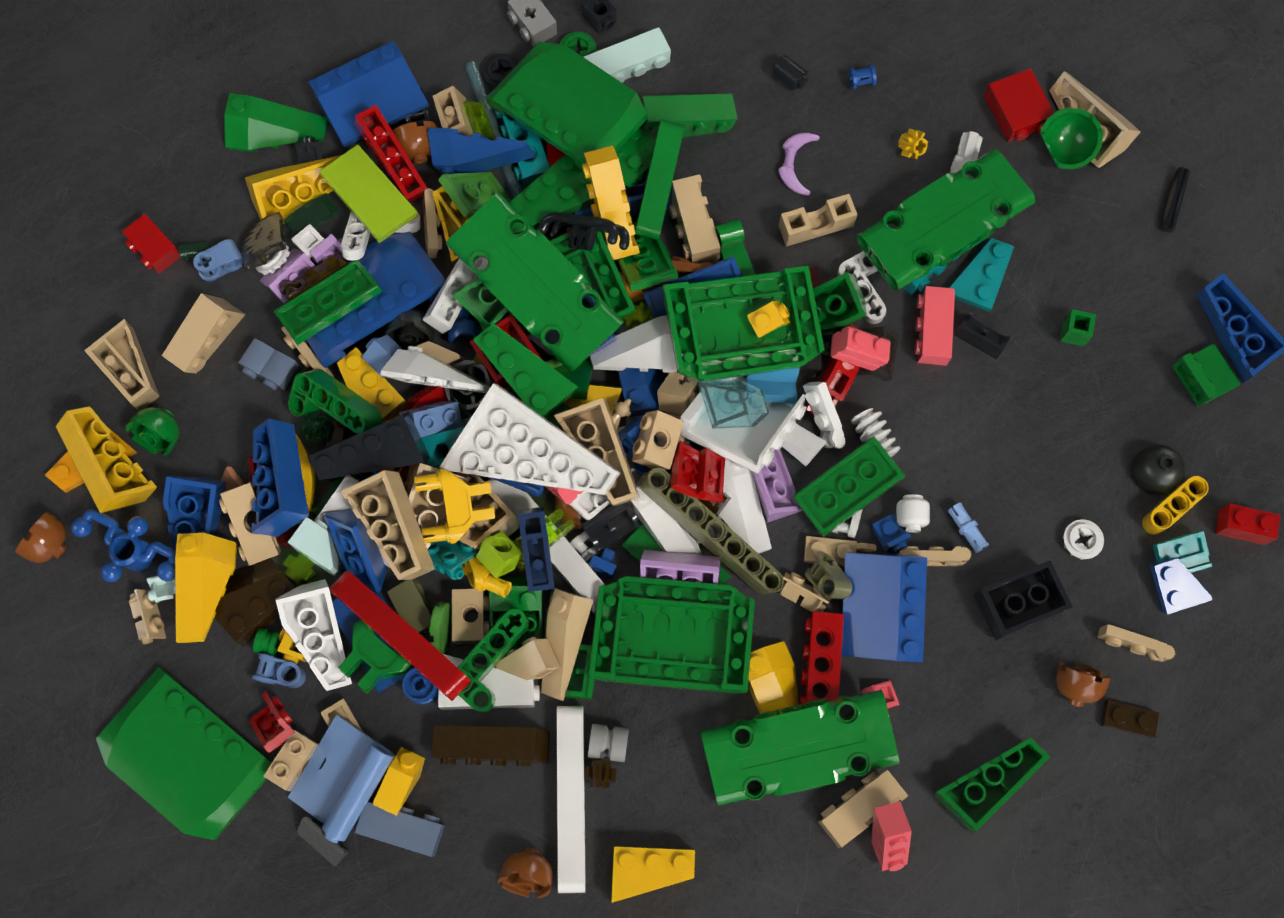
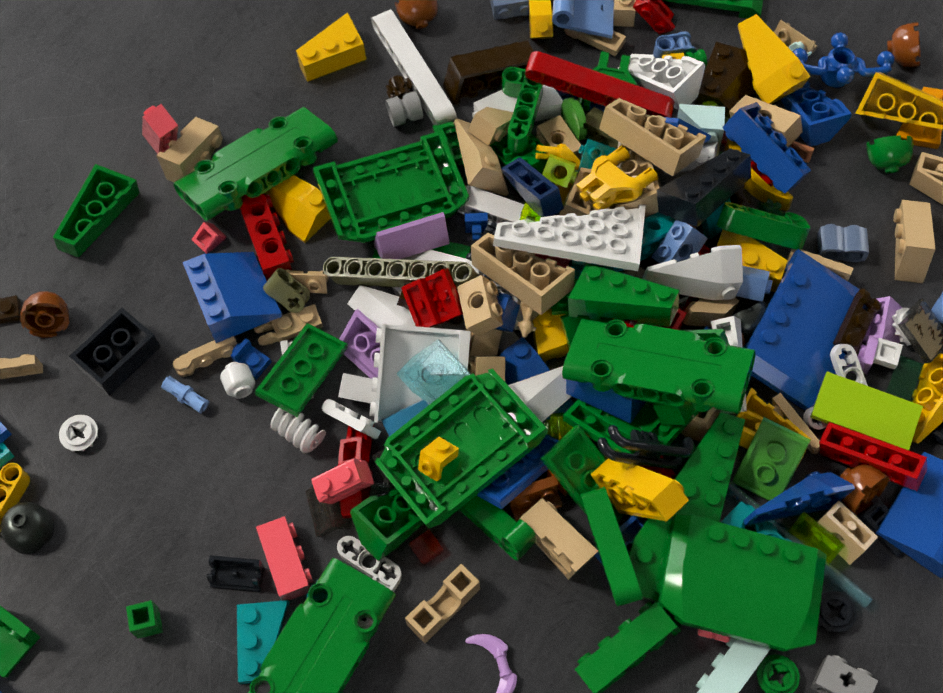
camera: 160 degrees right, 10 degrees down
green tile [273,260,382,346] -> none

